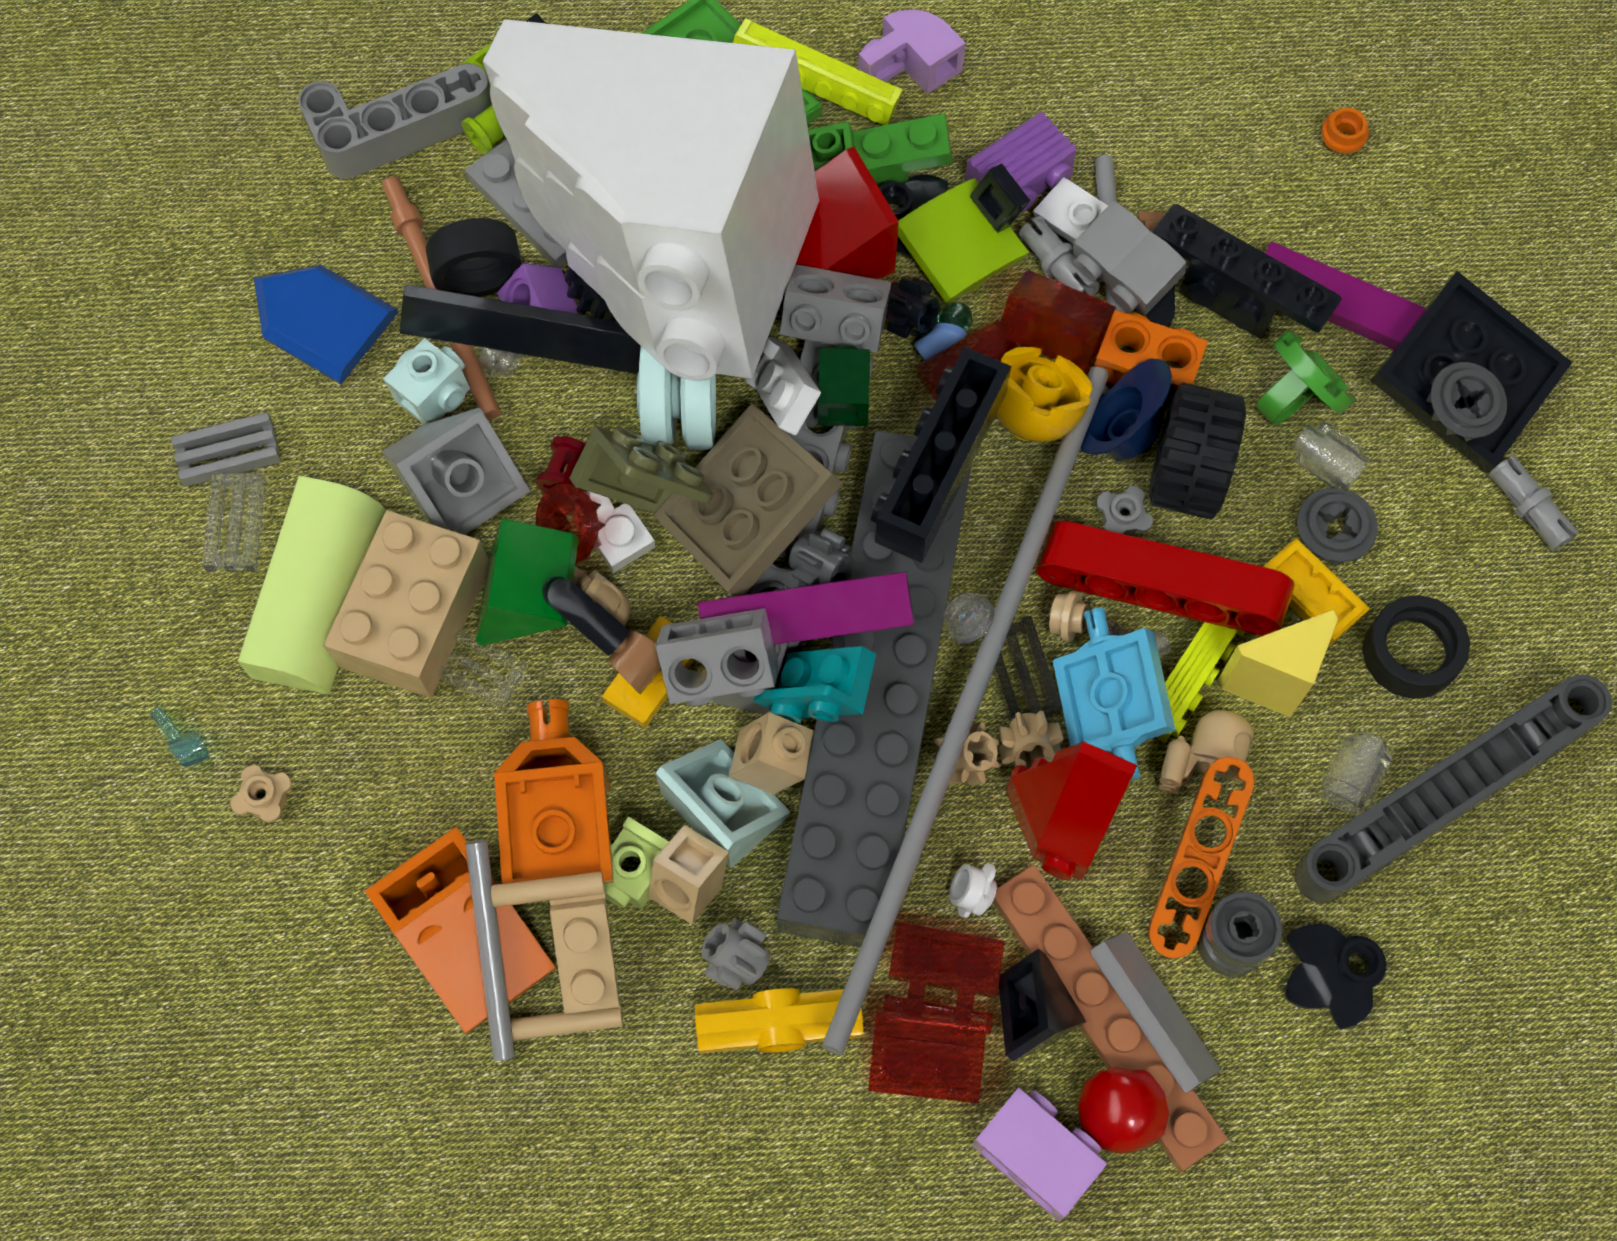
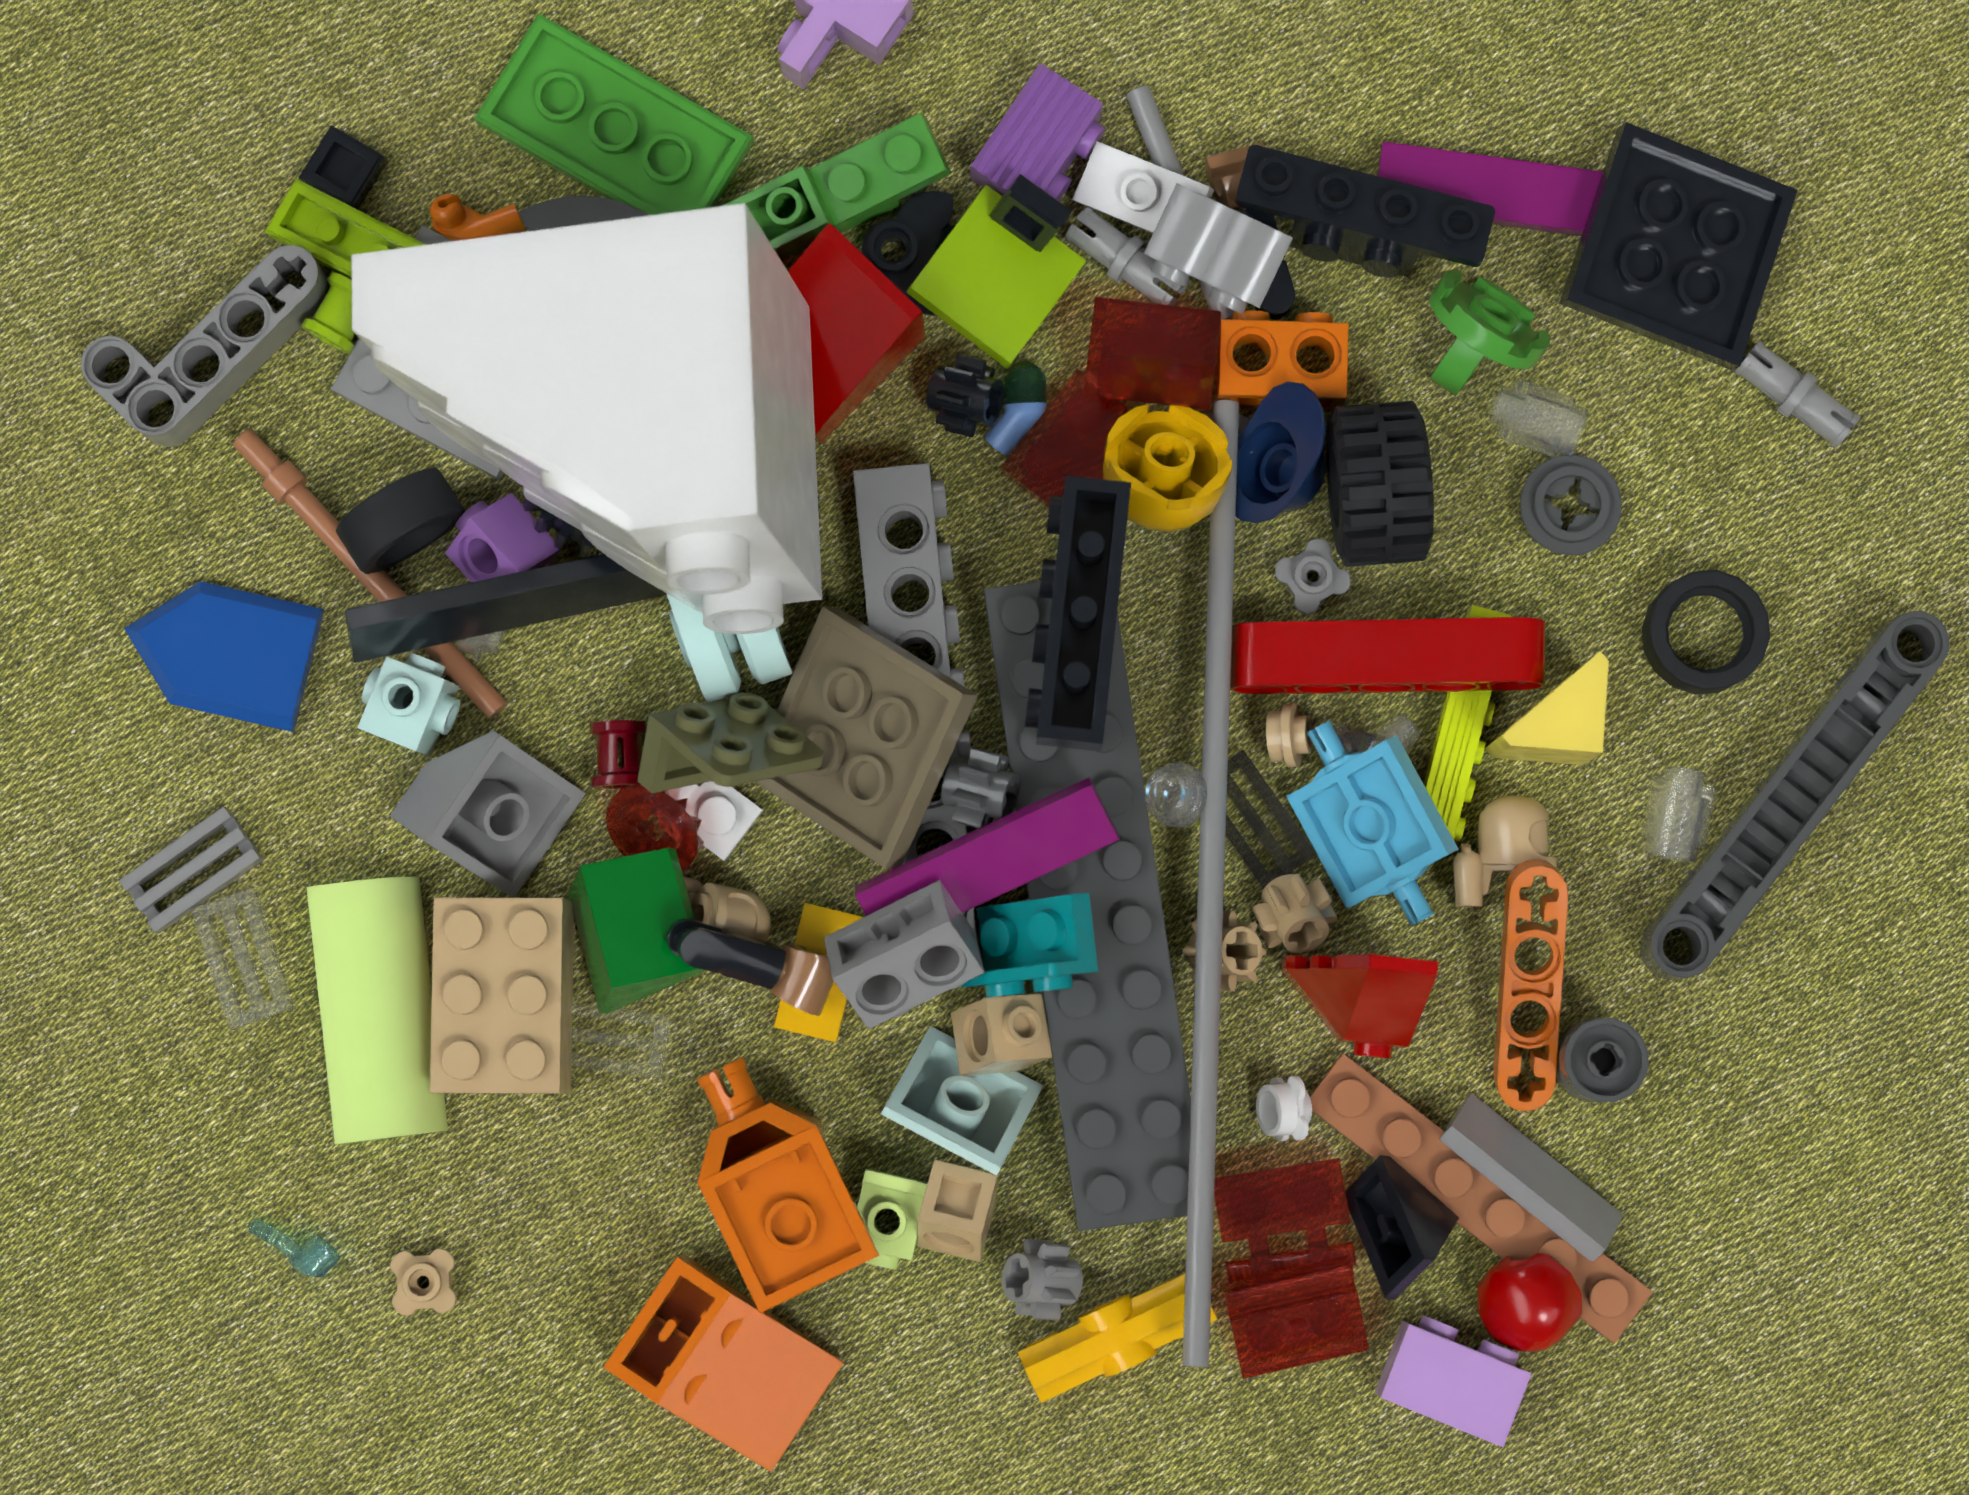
camera: 15 degrees left, 15 degrees up
light grey bar [465,839,515,1061] -> none
tan plate [491,871,623,1041] -> none
neon yellow piece [733,18,903,125] -> none
white plate [745,337,821,436] -> none
light grey brick [780,264,892,353] -> none
dark green brick [818,345,870,426] -> none
yellow plate [1263,538,1370,646] -> none
black plate [1284,924,1387,1030] -> none
dark grey gear [1426,362,1507,442] -> none

